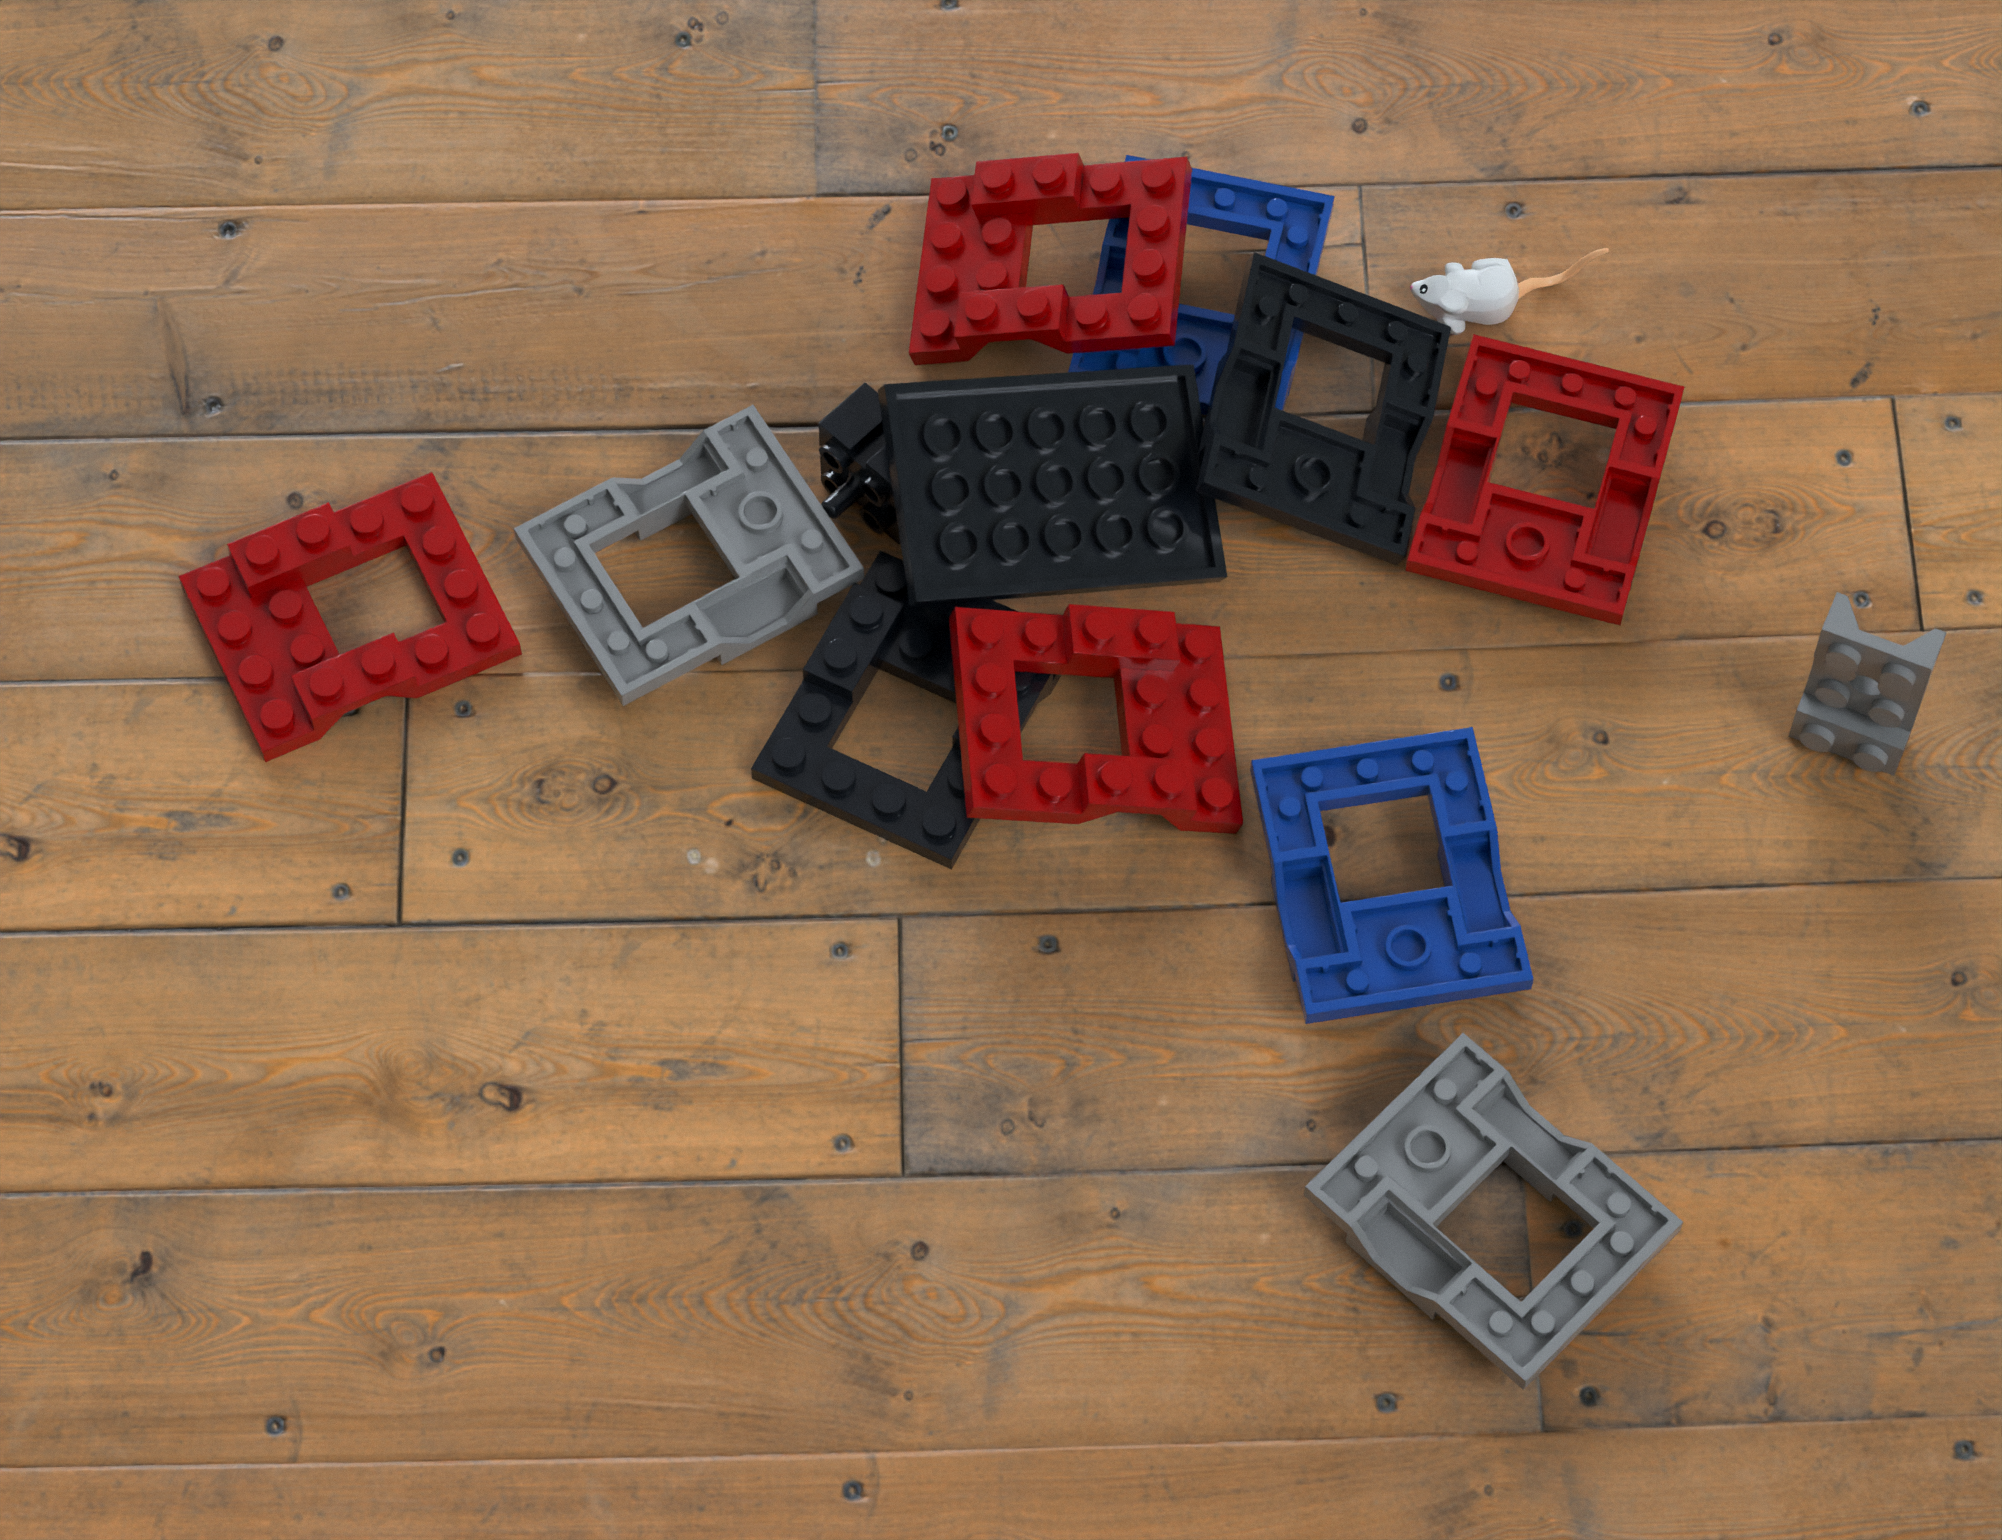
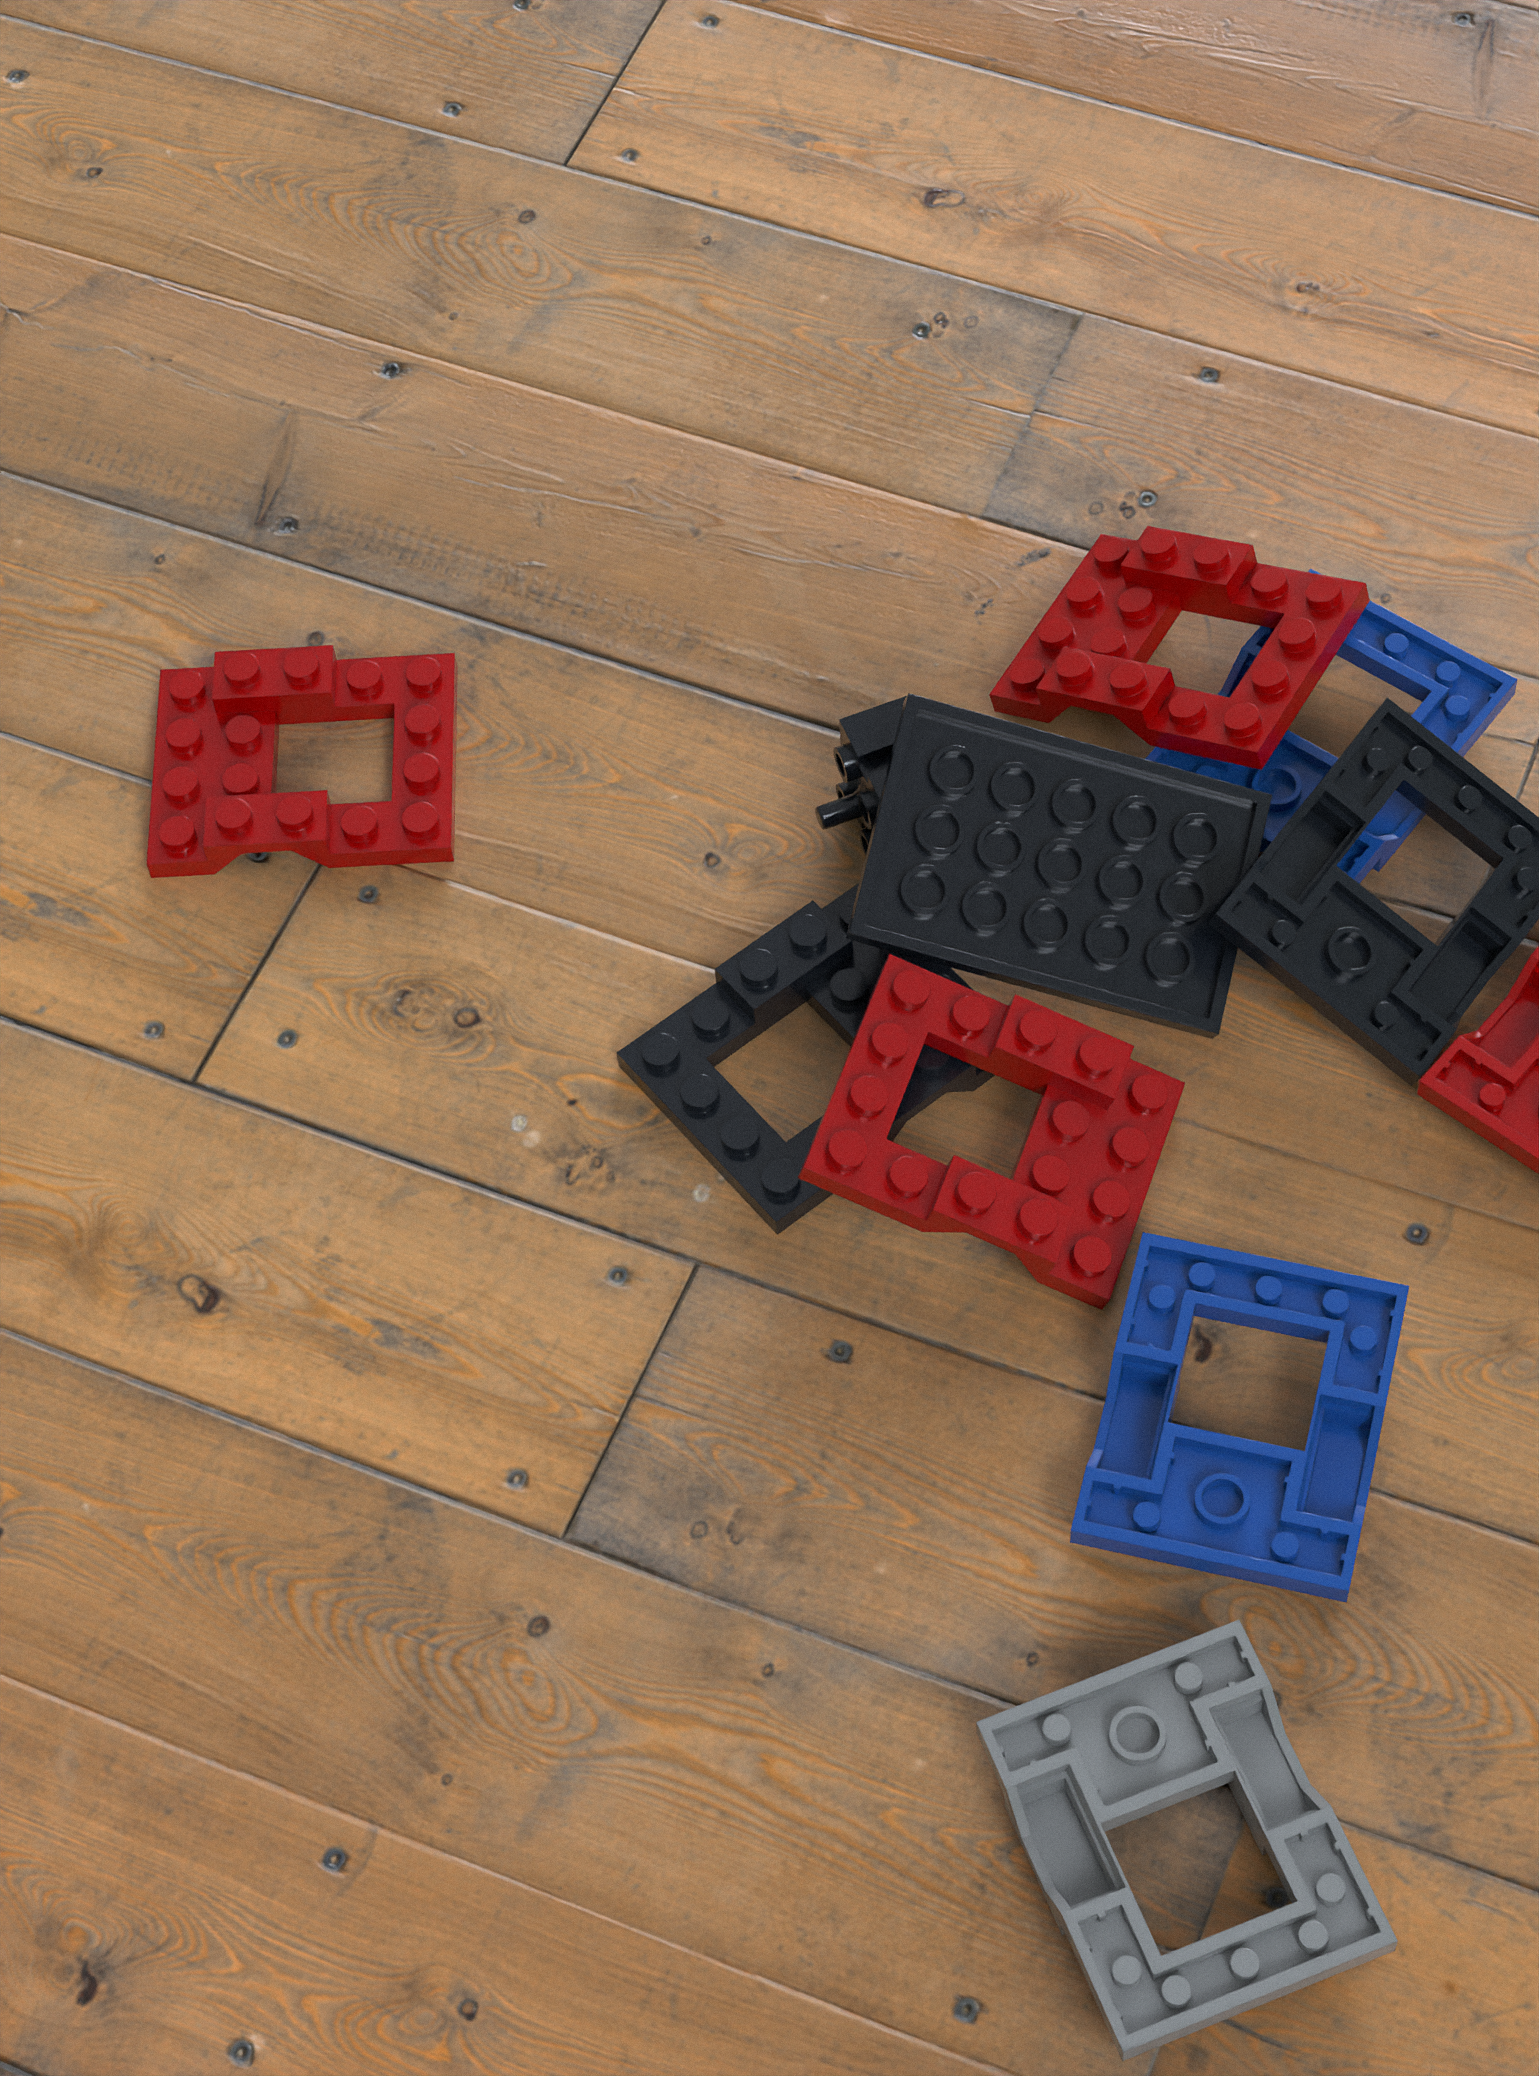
camera: 30 degrees right, 5 degrees down
light grey piece [514,405,864,706] -> none

